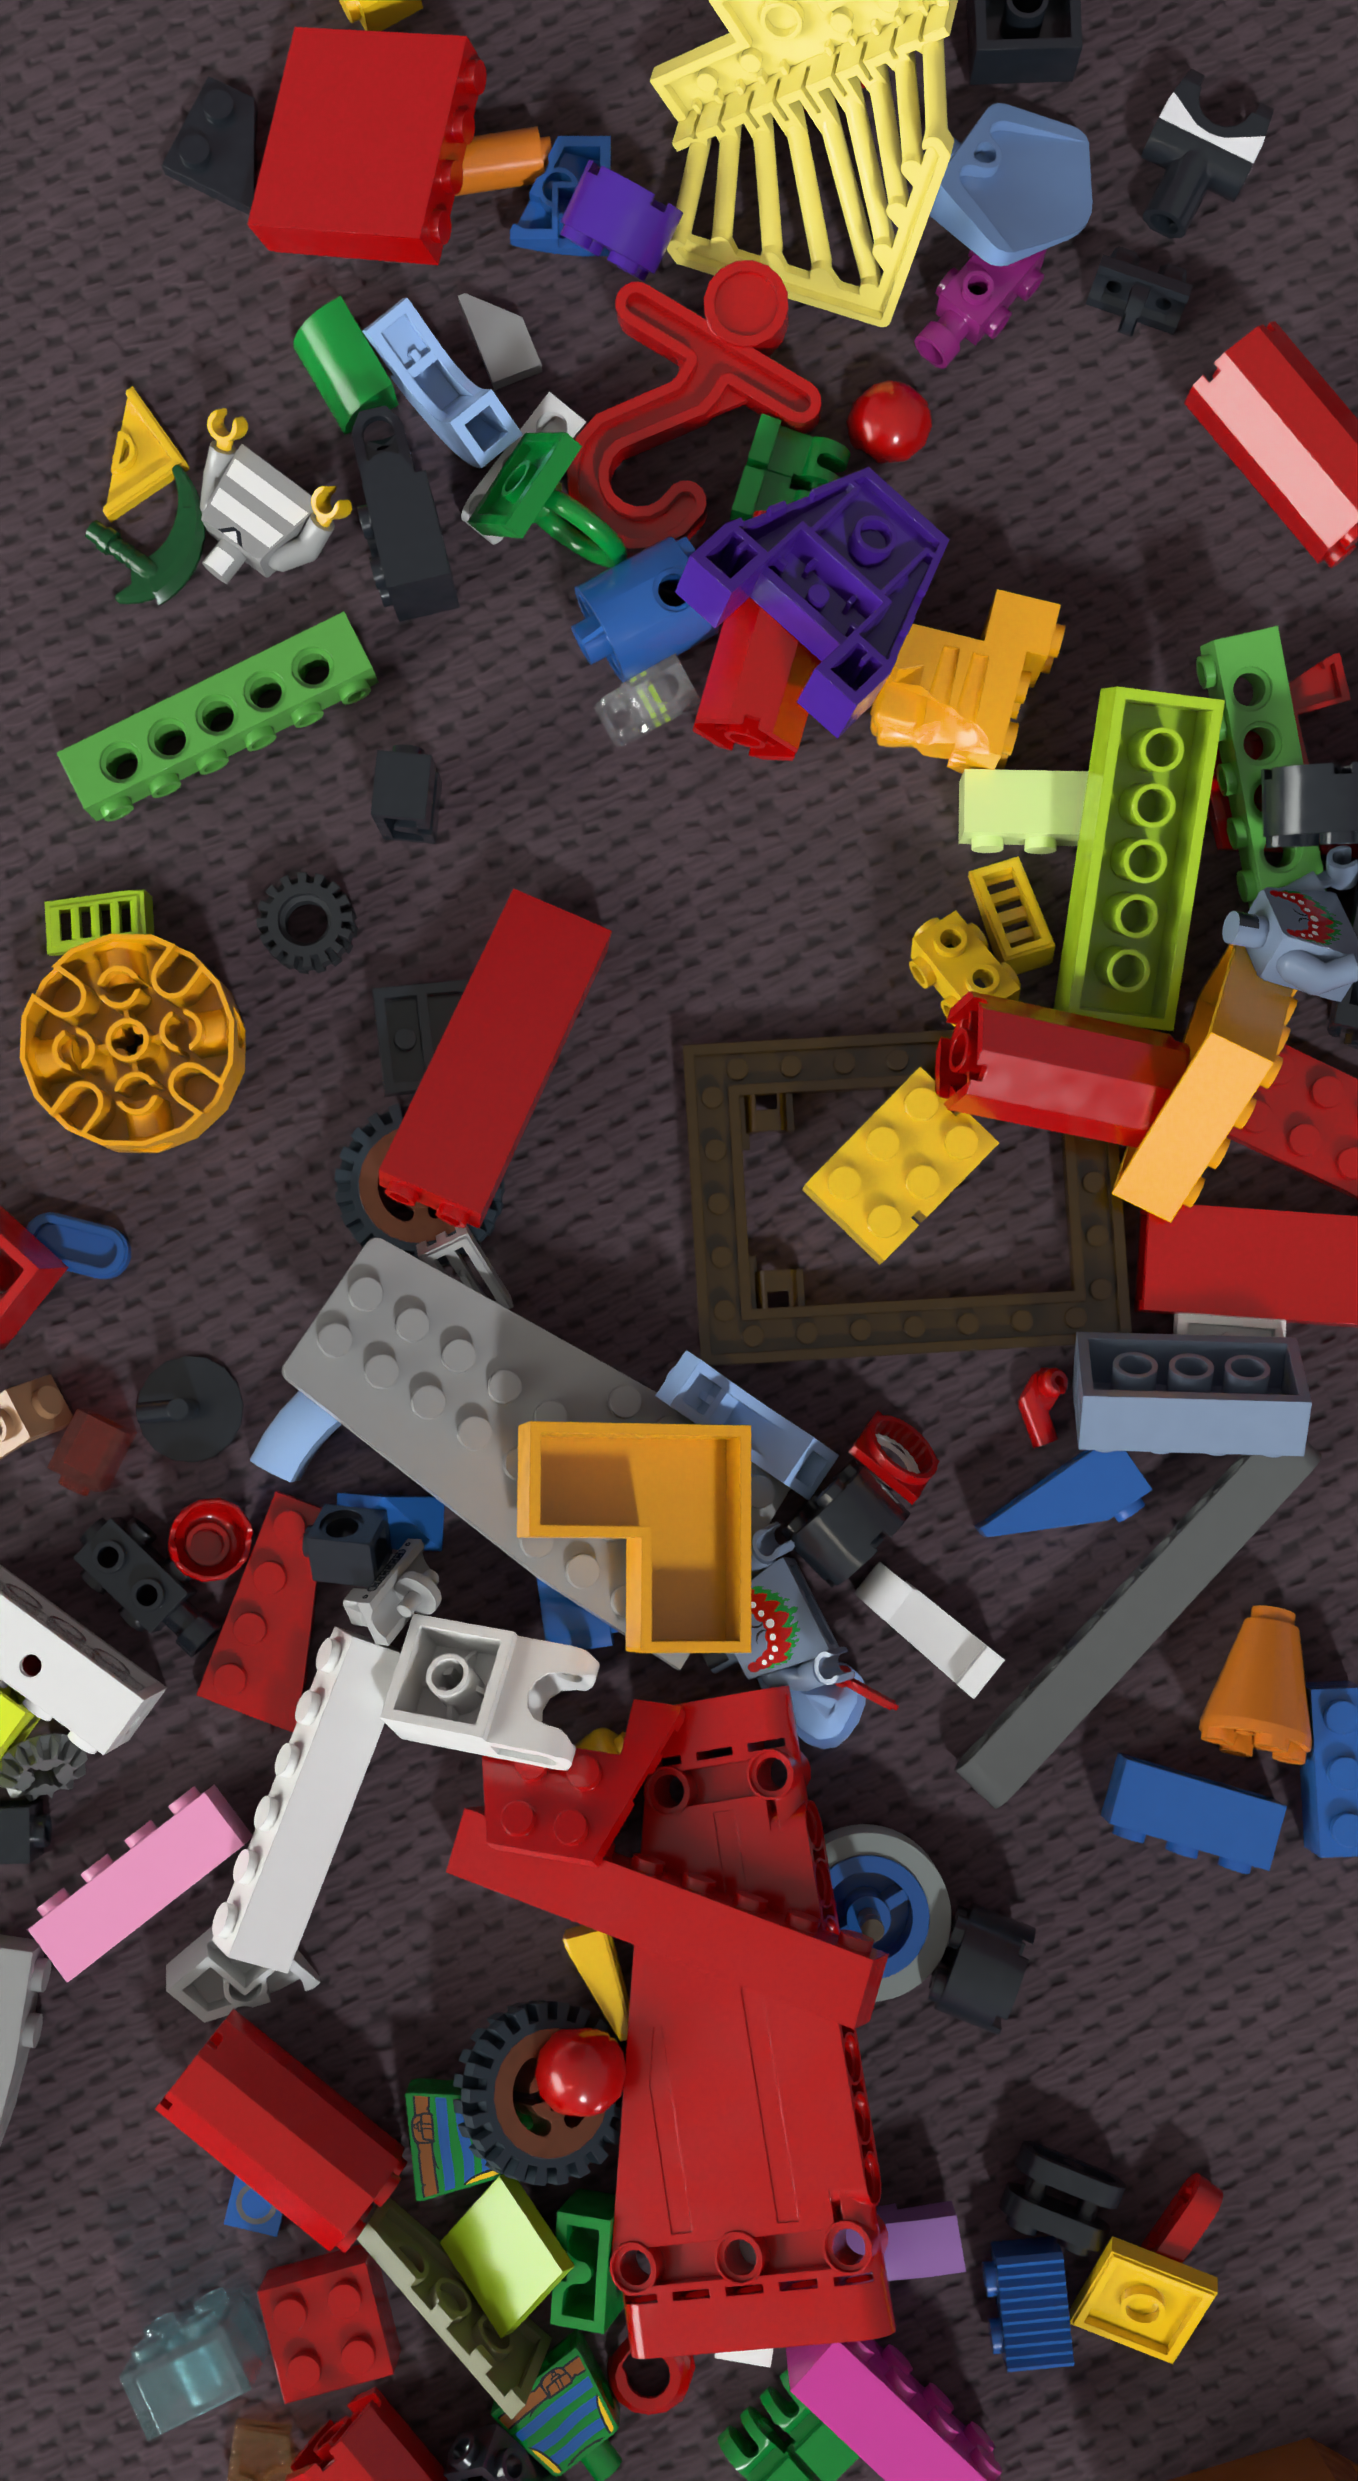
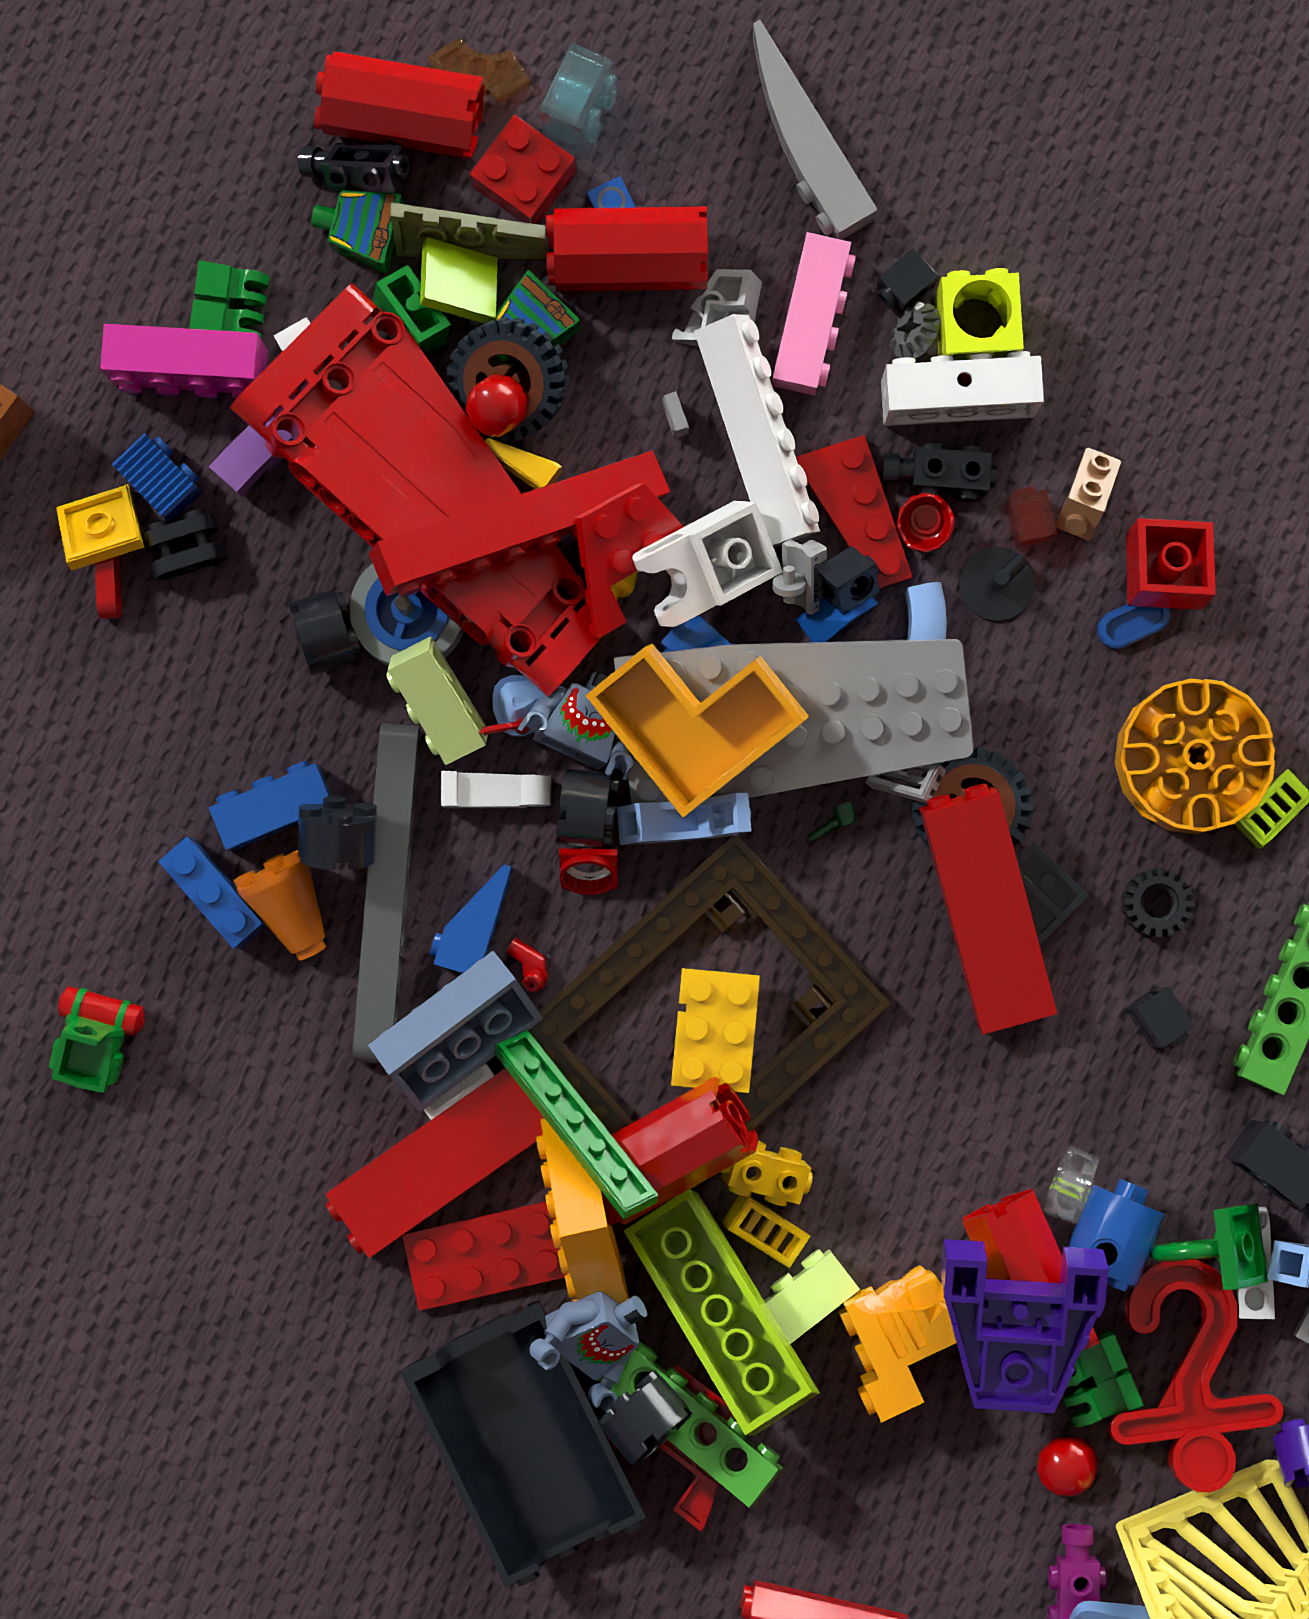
camera: 145 degrees right, 0 degrees up
red piece [607,2337,696,2415] -> none
none -> black brick [298,796,377,870]
none -> yellowish green brick [387,636,488,765]
none -> tile [494,1030,658,1220]
none -> light grey tile [662,391,689,438]
none -> dark green hand [808,802,857,843]

